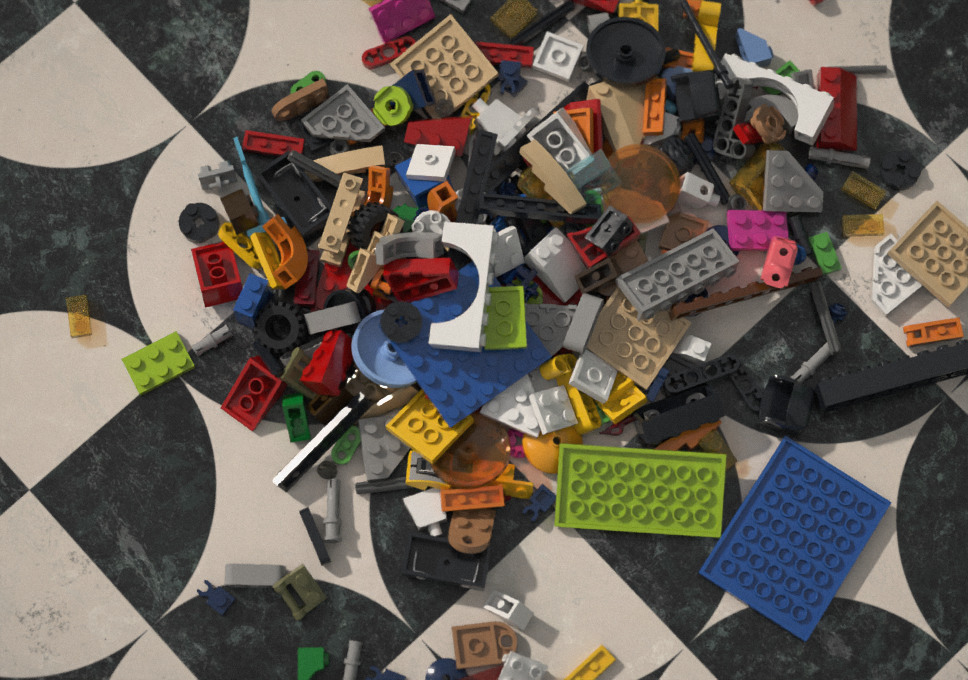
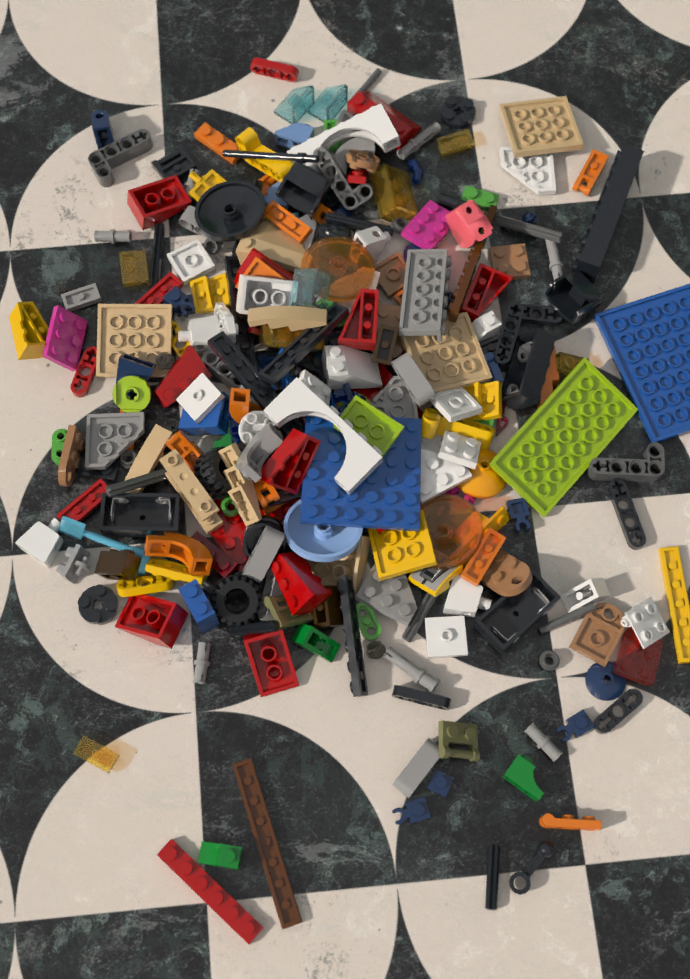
camera: 50 degrees left, 5 degrees down
lime plate [122,331,195,396] -> none
black plate [380,301,422,344] -> none
black bracket [585,205,634,257] -> none
light grey plate [763,150,823,212] -> none
clear yellow plate [842,214,885,237] -> none
none -> white torso [15,518,64,568]
none -> red plate [157,839,264,944]
none -> yellow slope [189,273,230,314]
none -> green arch [198,841,244,870]
none -> reddish brown tile [232,758,303,930]
none -> clear light blue slope [273,85,315,125]
none -> clear light blue slope [307,84,348,123]
none -> white plate [424,615,468,658]
none -> dark blue plate [427,769,454,798]
none -> red wedge [459,263,513,323]
none -> medium nougat plate [489,243,531,280]
none -> dark grey bar [538,602,596,634]
none -> dark grey plate [539,651,560,671]
none -> dark grey beam [587,442,665,483]
none -> black beam [607,478,646,550]

